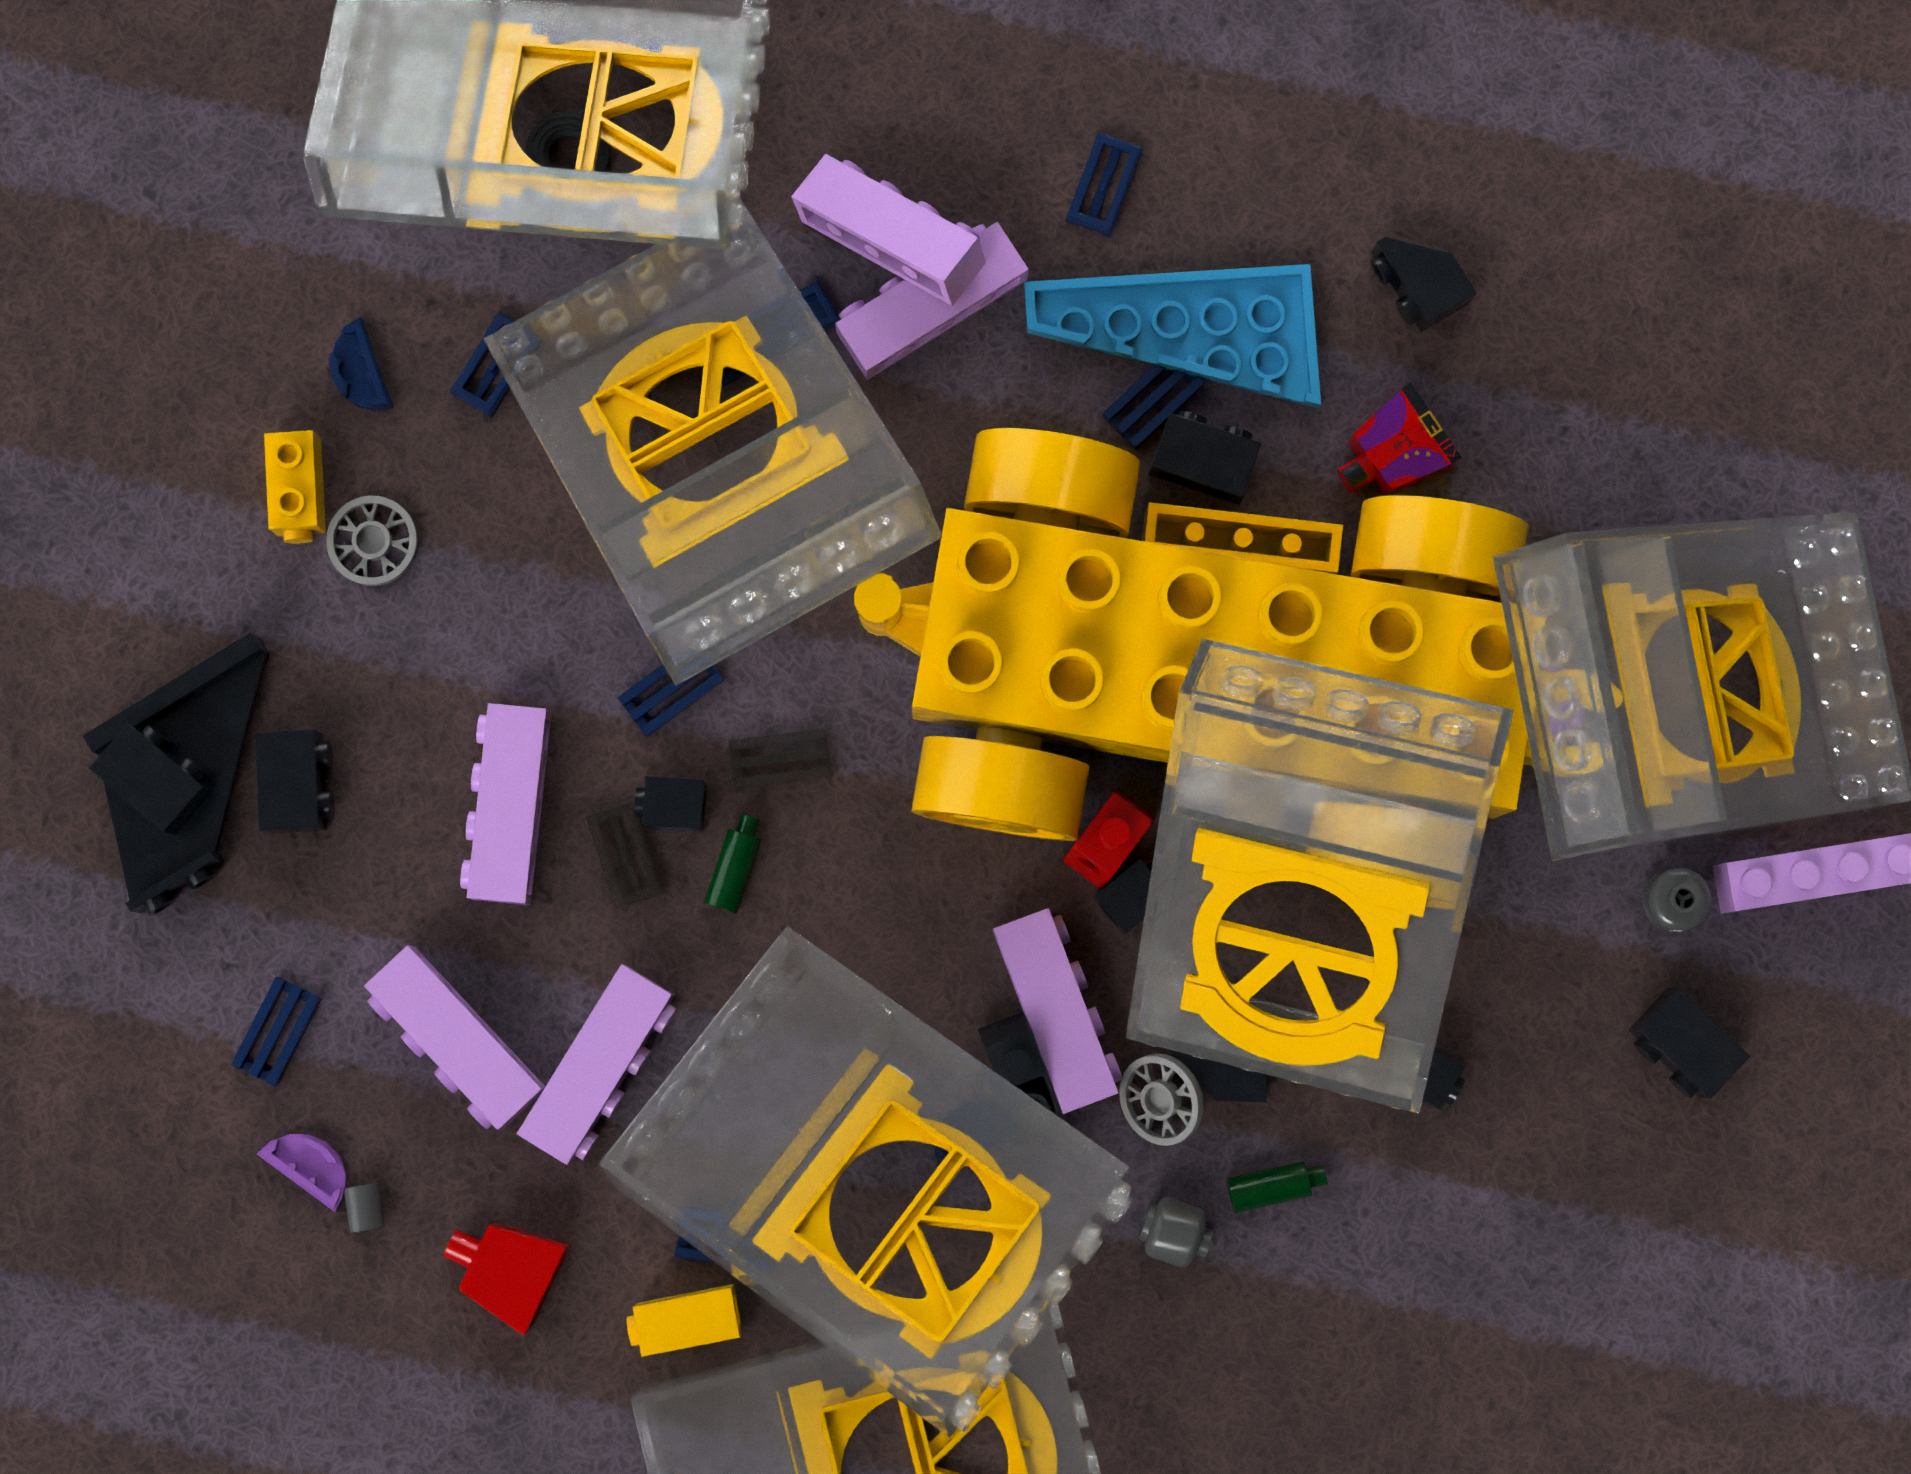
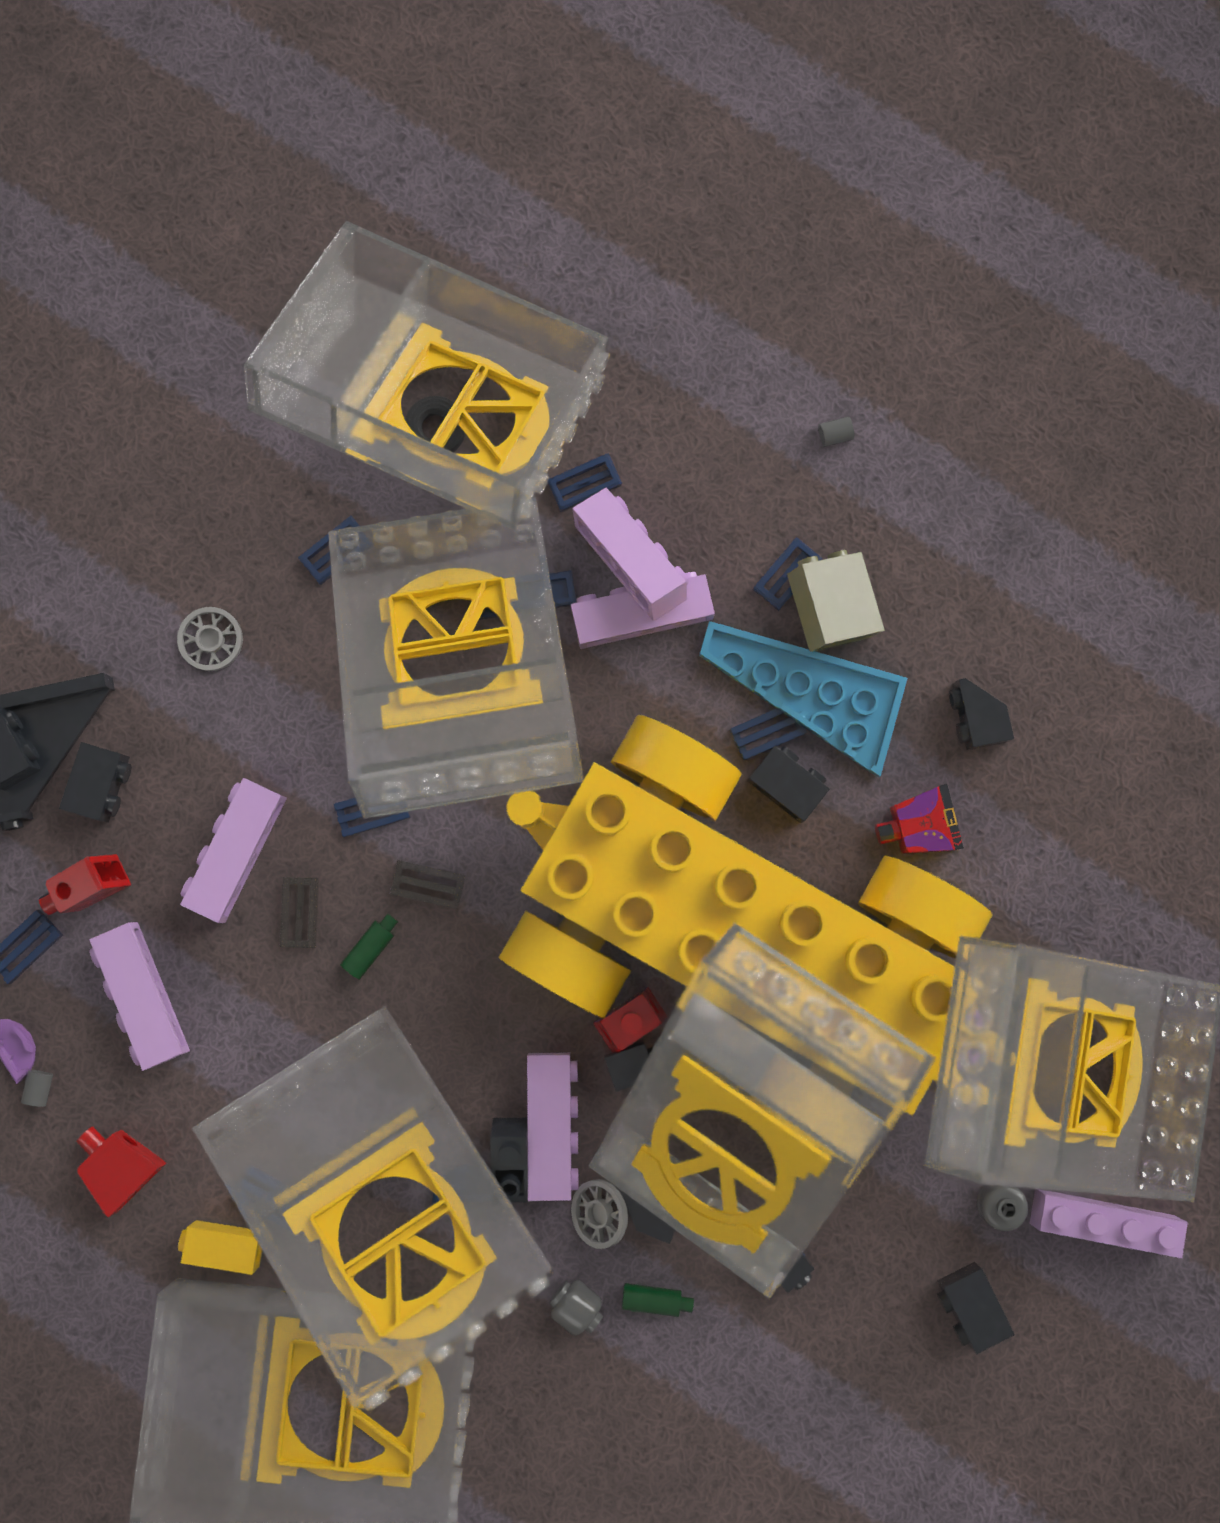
camera: 20 degrees right, 0 degrees up
yellow brick [264,430,326,544] -> none
dark blue tile [328,317,393,411] -> none
lavender brick [517,964,677,1165] -> none
black brick [634,776,707,832] -> none
yellow brick [1142,502,1343,574] -> none
none -> red torso [39,854,131,915]
none -> dark blue tile [547,453,622,512]
none -> brick [787,550,885,652]

